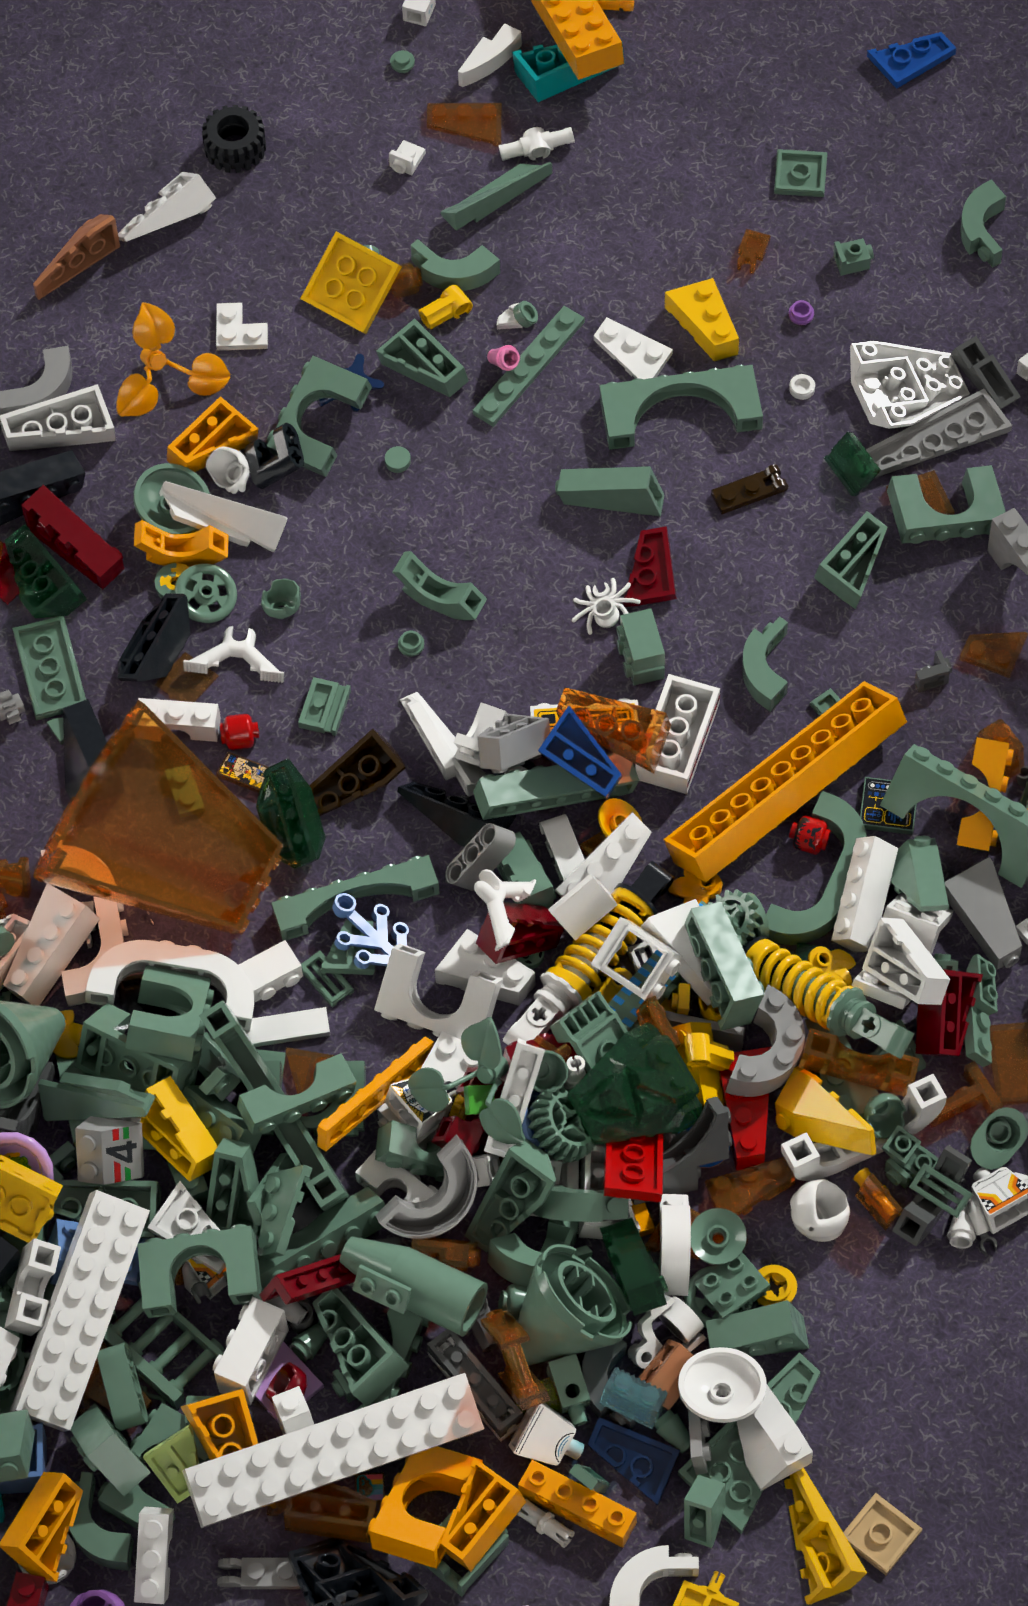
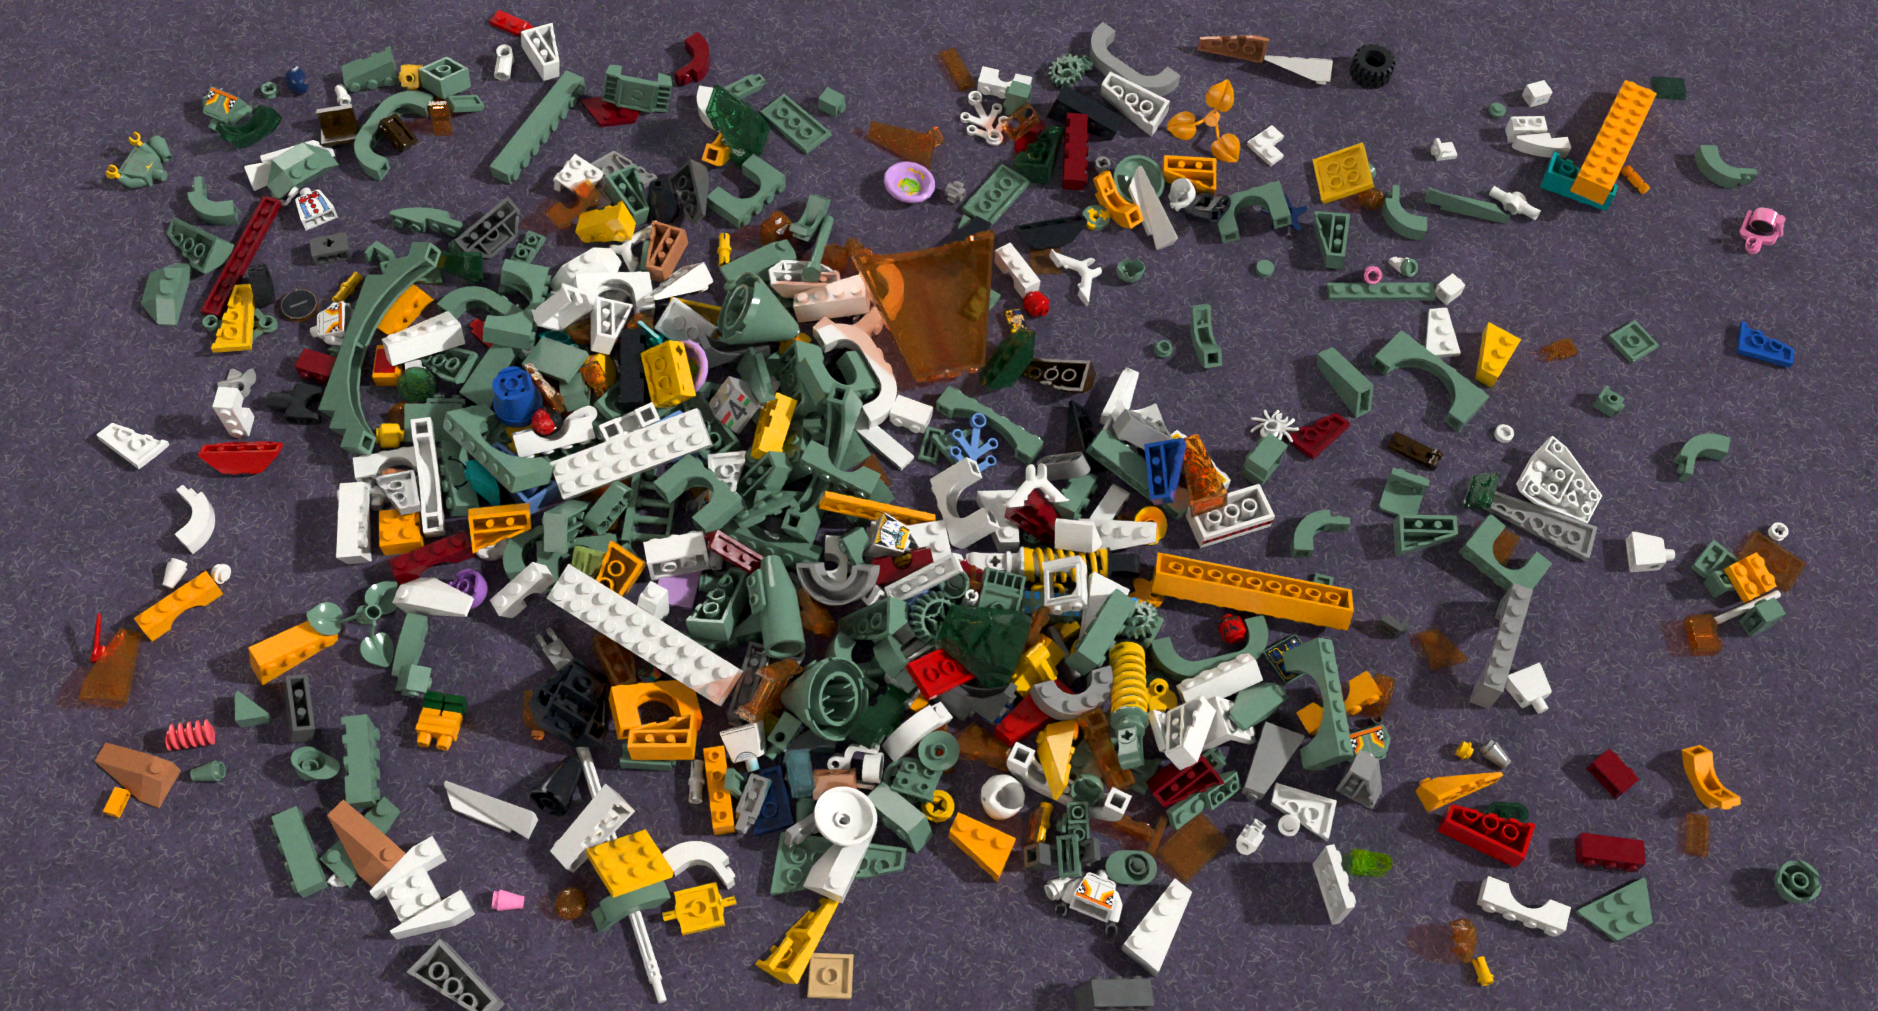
camera: 45 degrees right, 0 degrees up
sand green plate [174,563,237,623] -> none
dark red hair [266,1362,307,1403] -> none
sand green plate [298,677,351,736] -> none
sand green plant [408,1017,526,1144] -> none
yellow piece [418,285,473,330] -> none
clear orange wing [427,103,502,147] -> none
bright green tile [464,1085,494,1115] -> none
sand green slope [684,1475,726,1548] -> none
medium lavender plate [789,300,814,325] -> none
dark grey slope [950,336,1020,410] -> none
none -> light grey hinge [735,773,772,834]
none -> light orange wedge [948,812,1016,883]
none -> light grey bush [1094,156,1111,173]
none -> sand green bracket [1379,467,1430,516]
none -> white brick [1435,273,1465,305]
none -> white brick [1505,116,1548,142]

